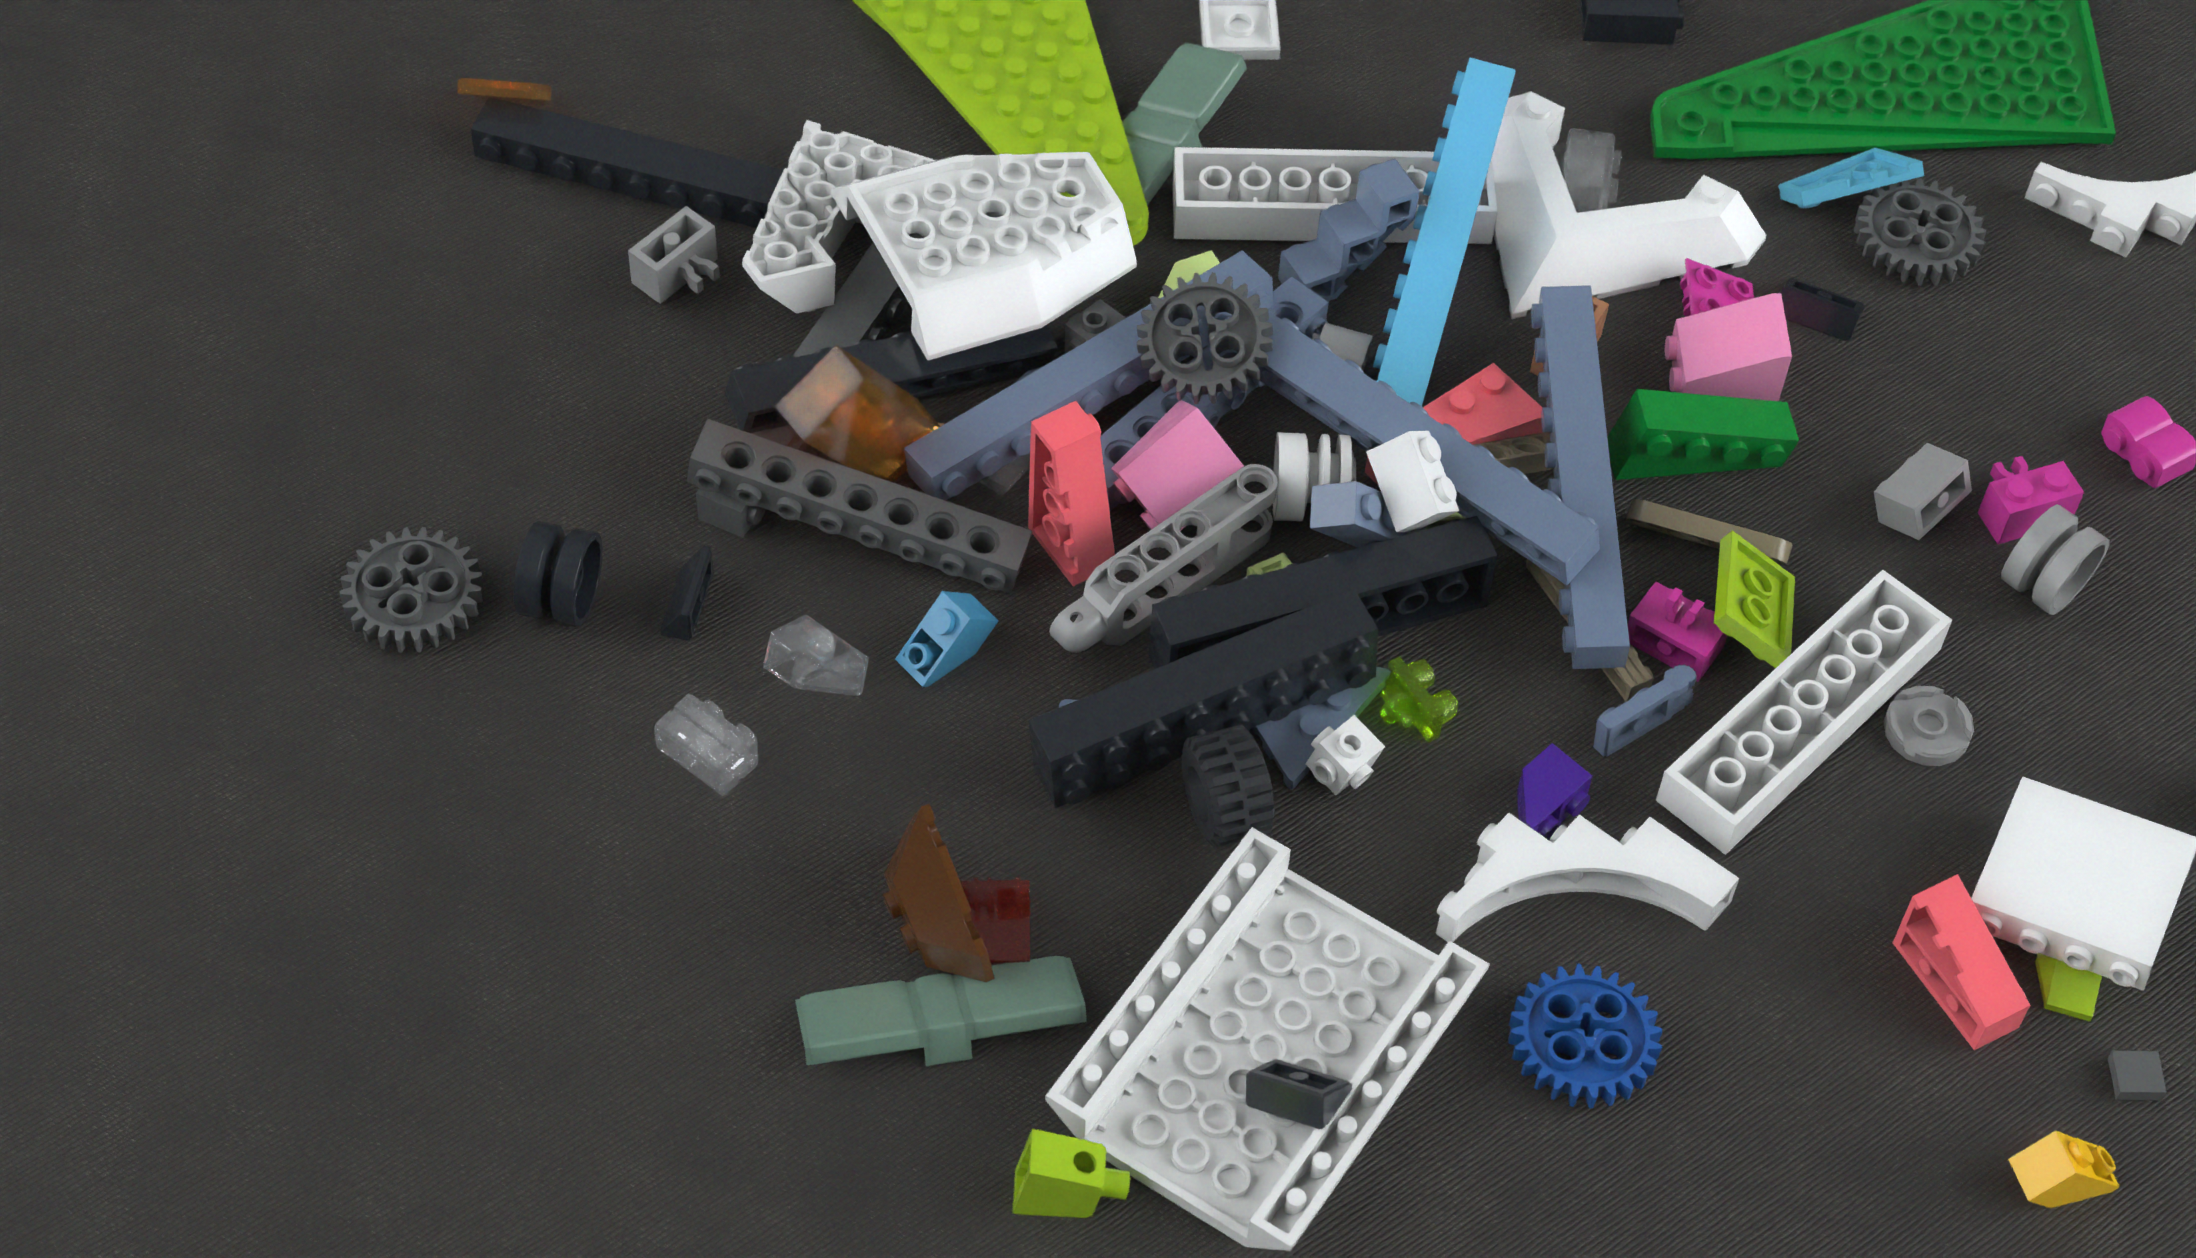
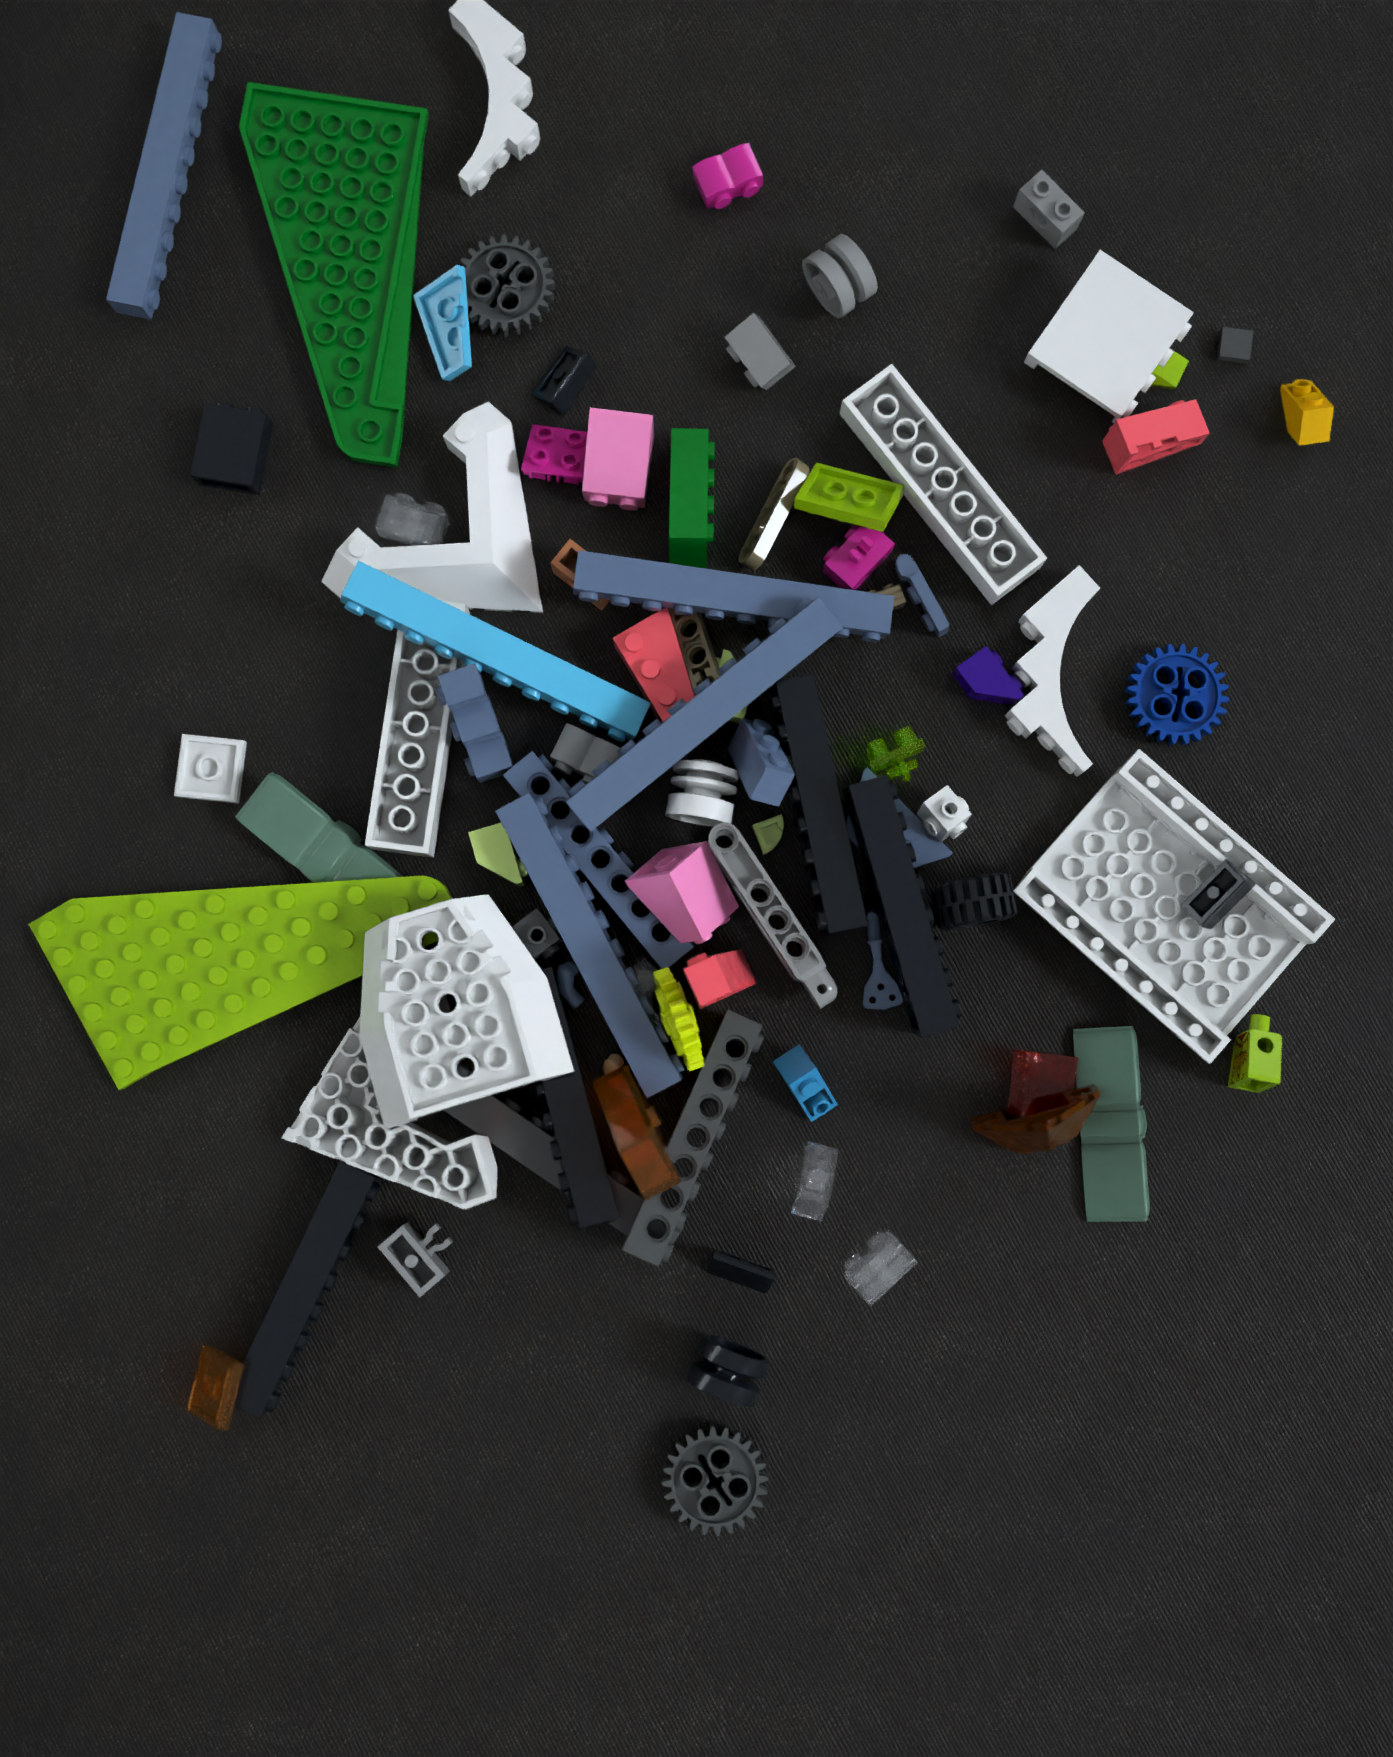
camera: 80 degrees left, 30 degrees up
dark grey gear [1136,272,1273,404] -> none
white brick [1366,431,1459,532] -> none
light grey tile [1883,686,1974,766] -> none
dark pink brick [1978,456,2084,544] -> none
none -> neon yellow gear [653,967,705,1072]

